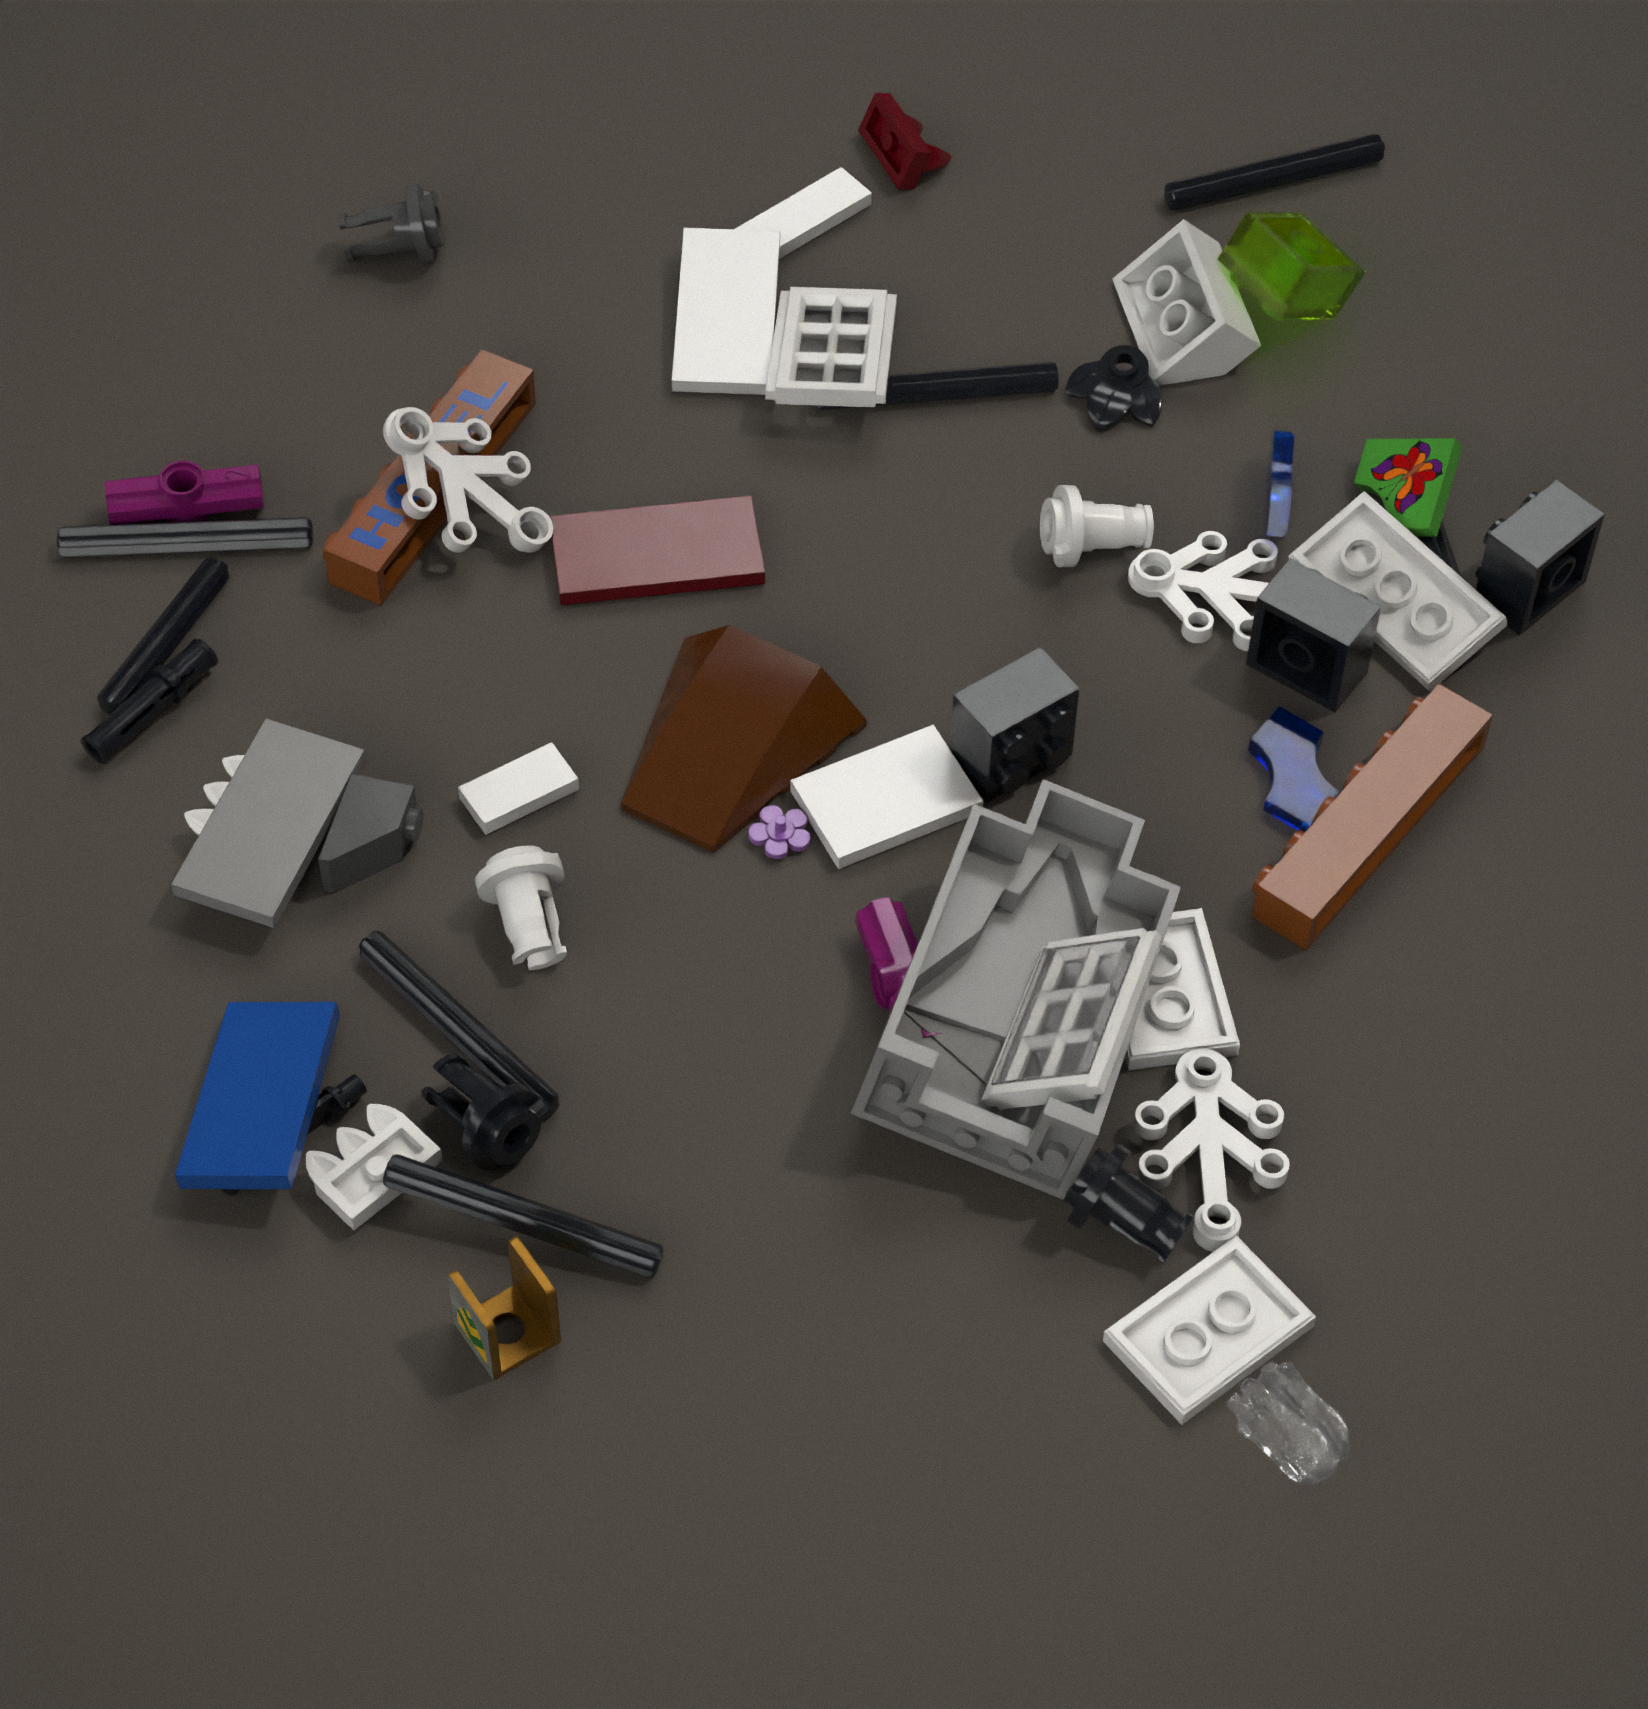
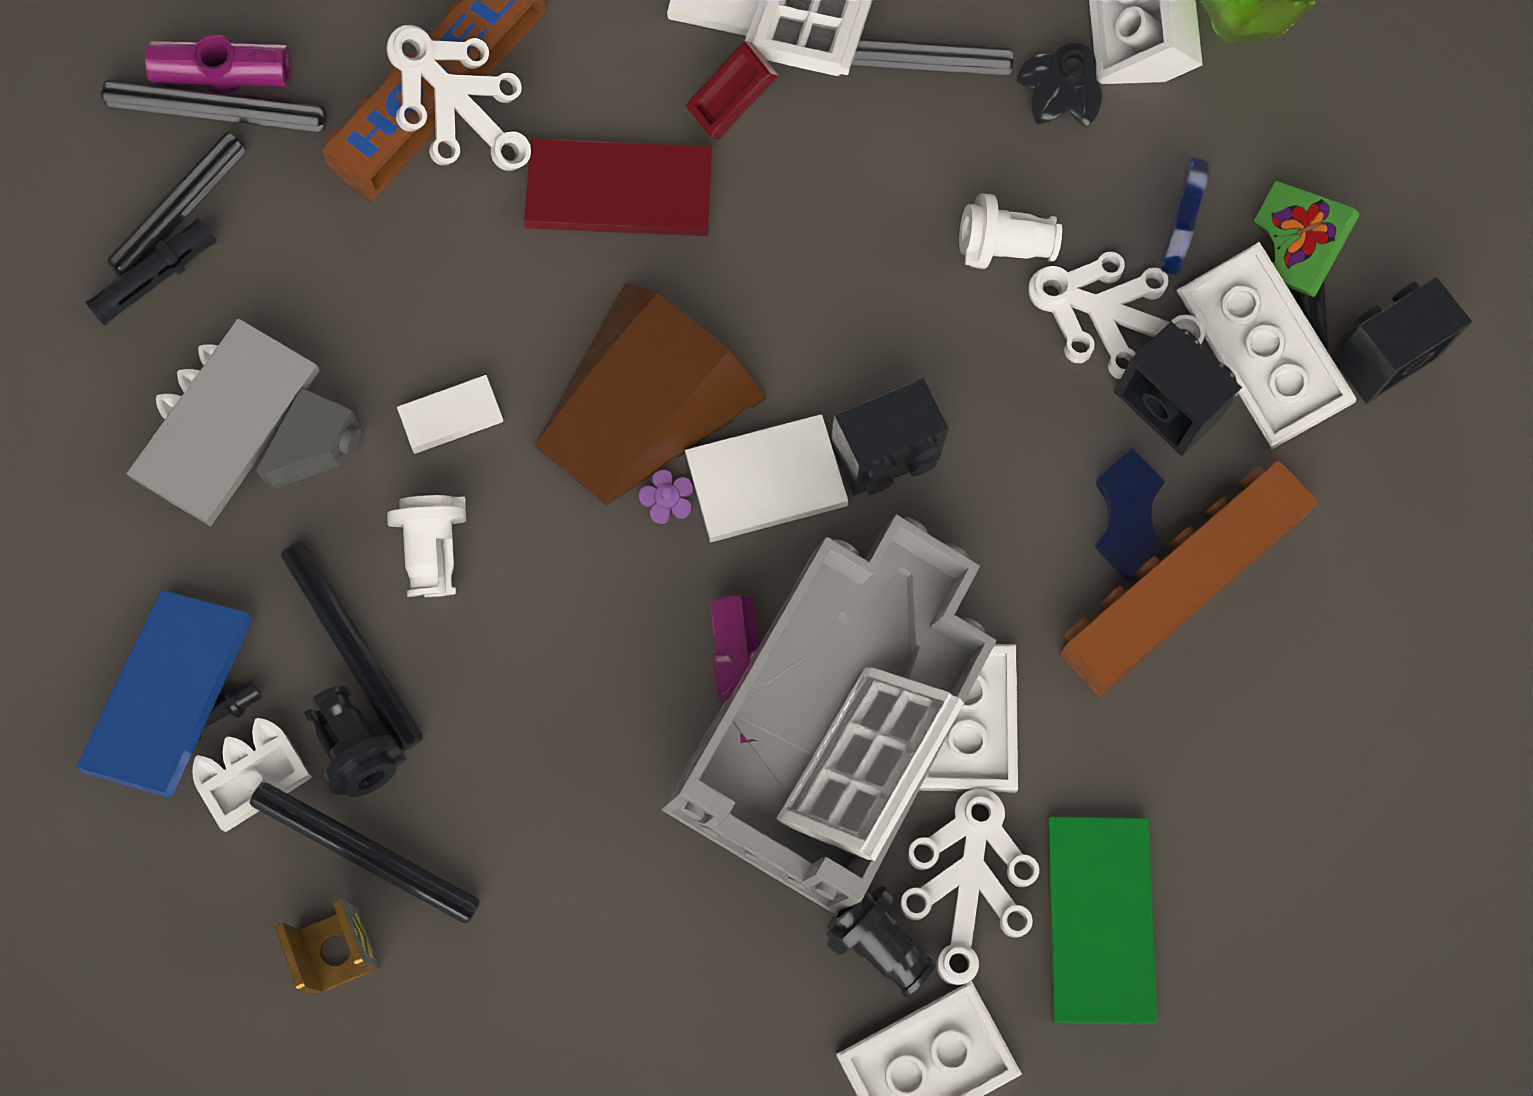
camera: 10 degrees right, 20 degrees up
none -> dark red tile [685,41,779,140]
none -> green tile [1046,817,1157,1024]

